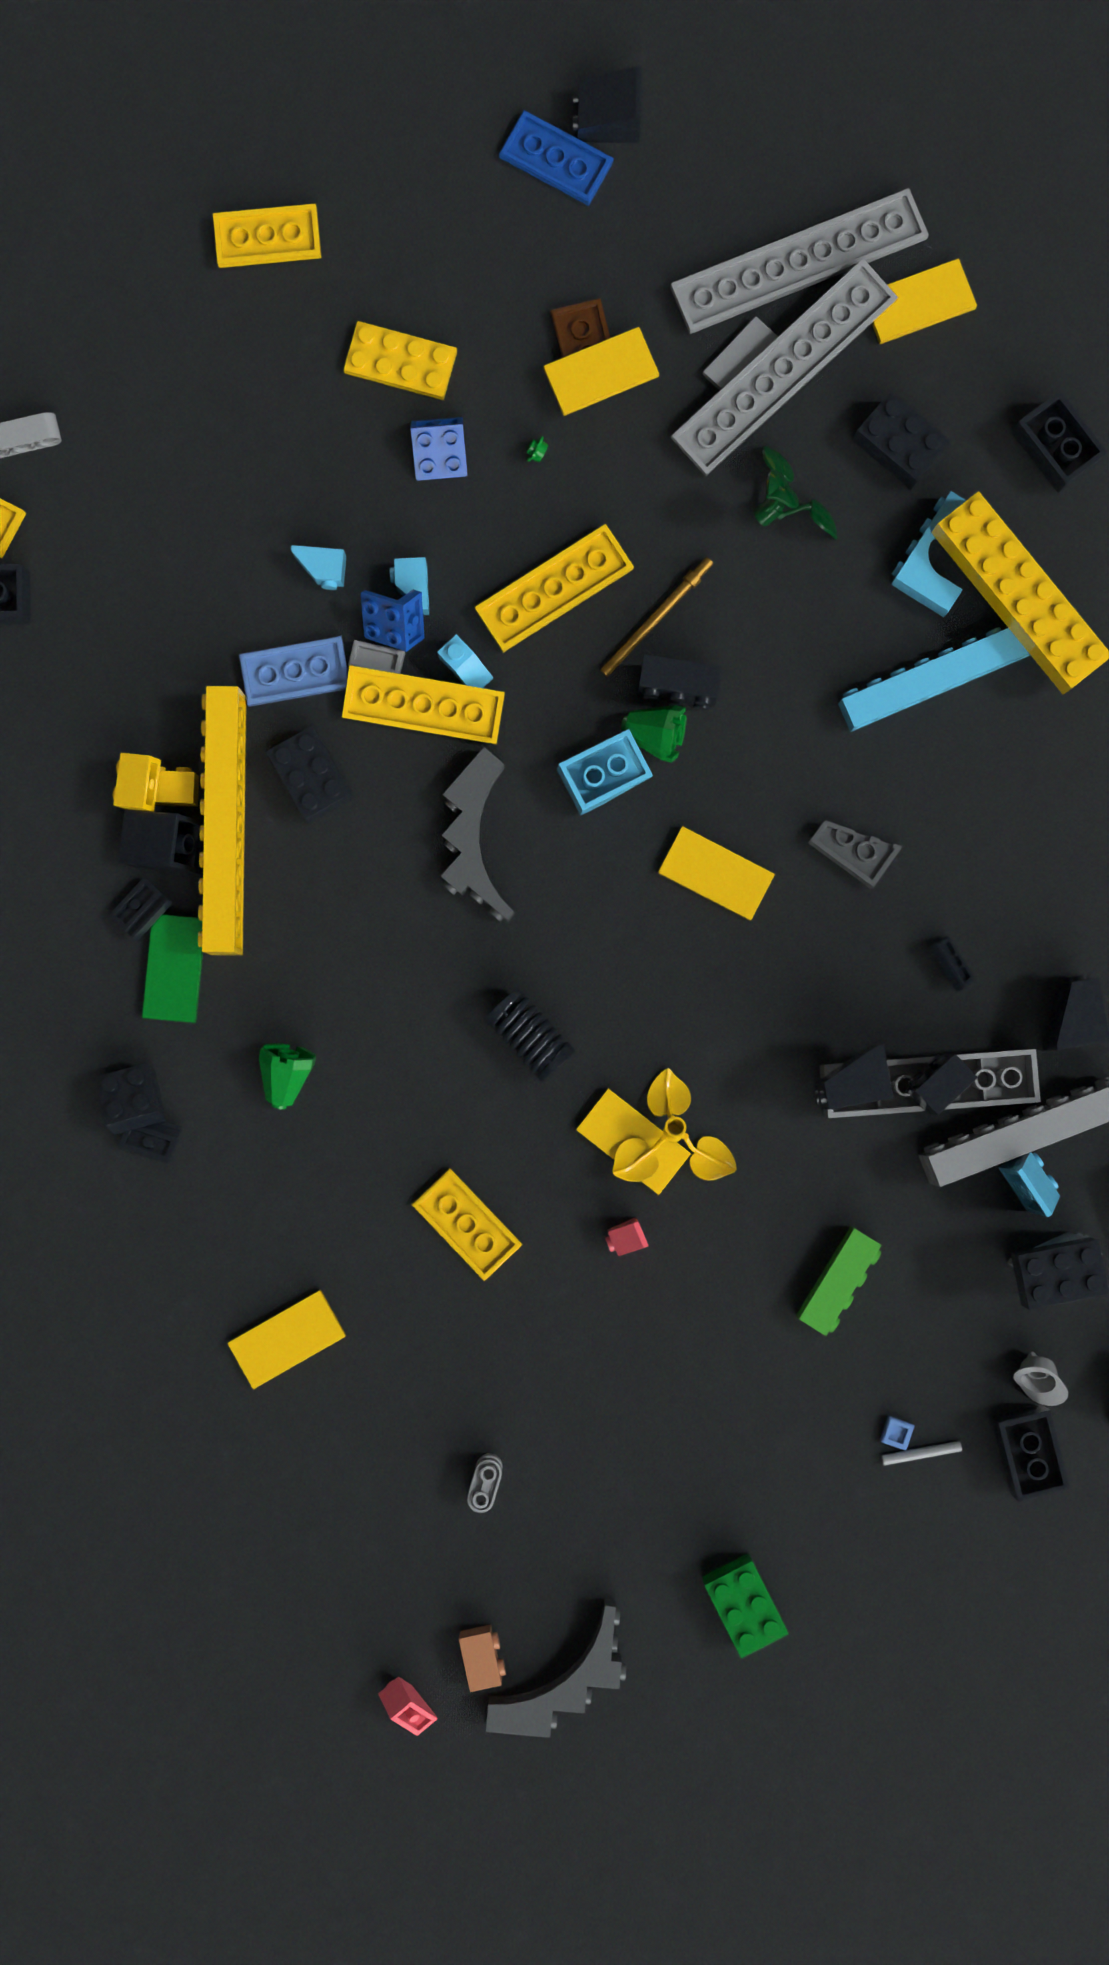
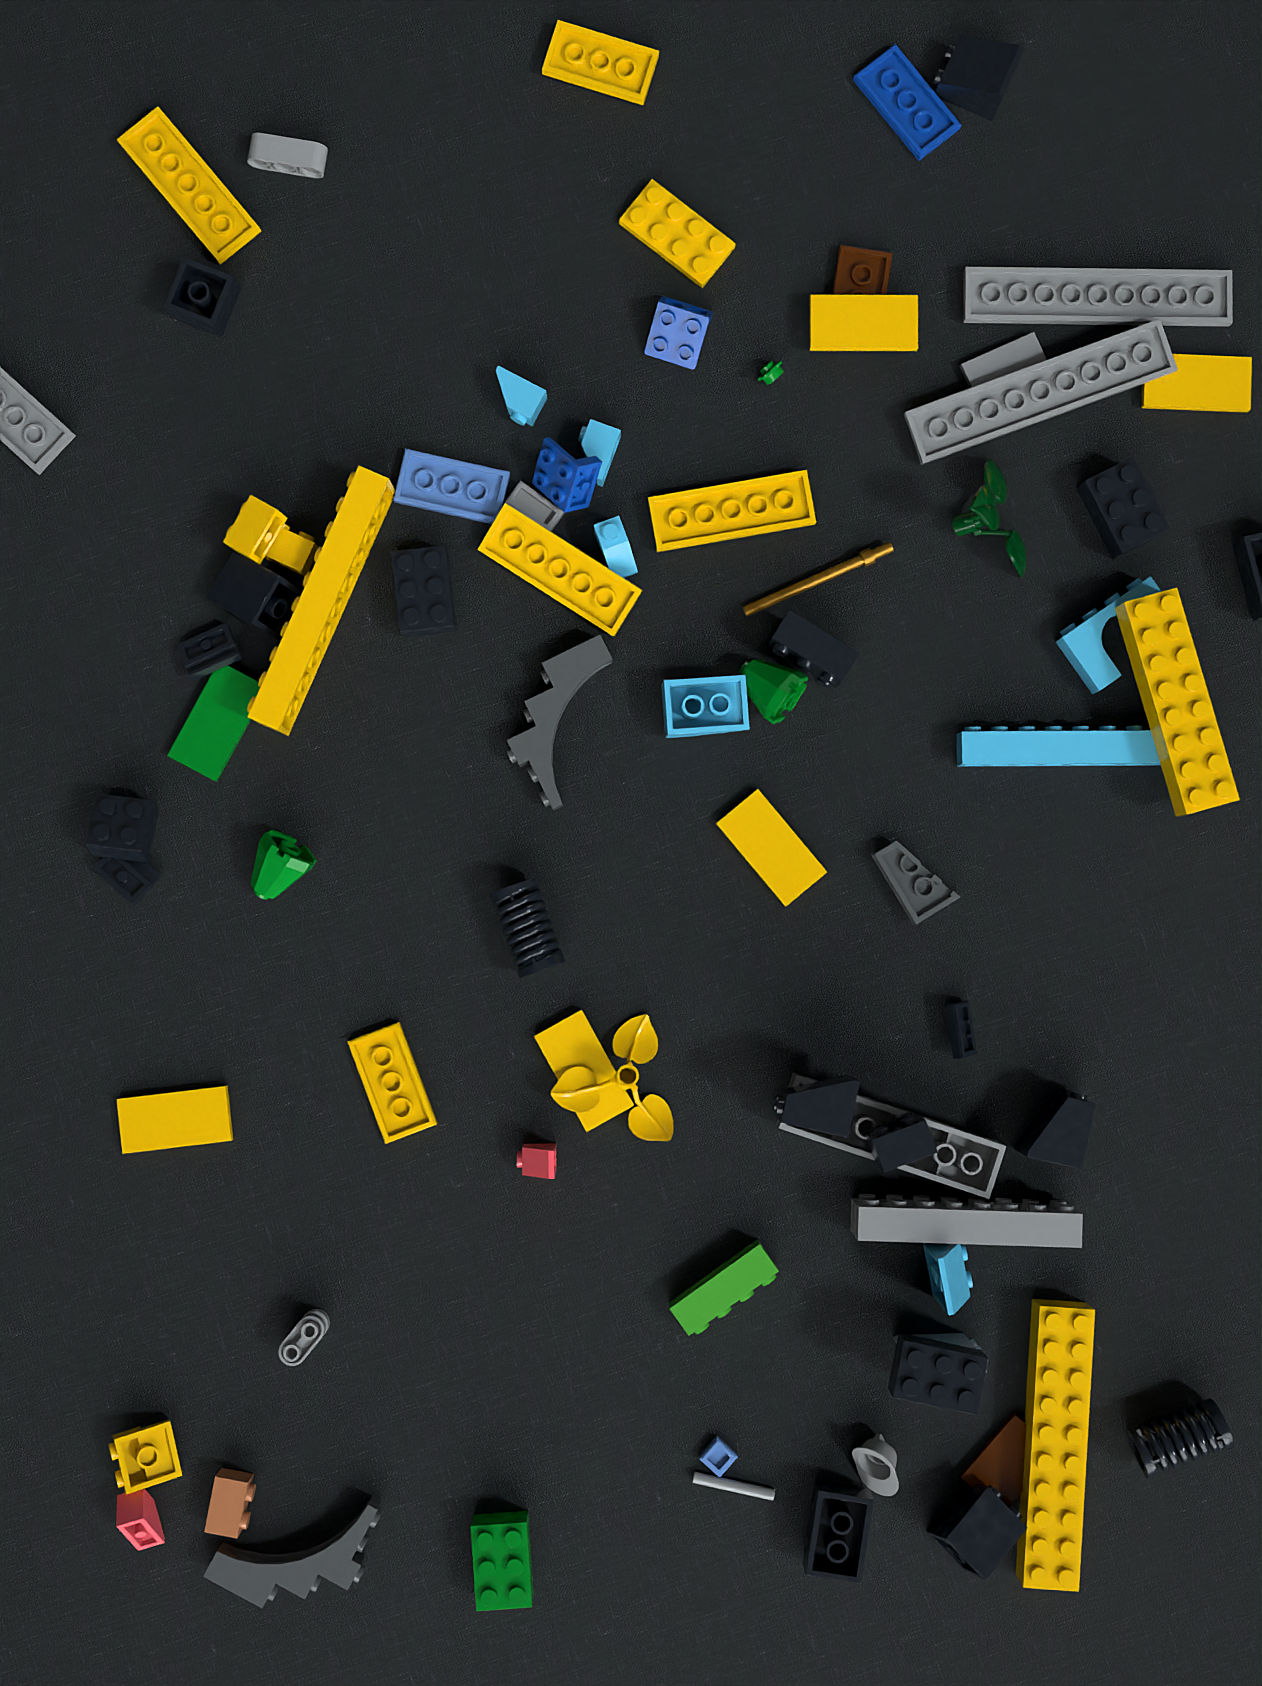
camera: 20 degrees right, 0 degrees up
none -> yellow plate [108,1419,182,1495]

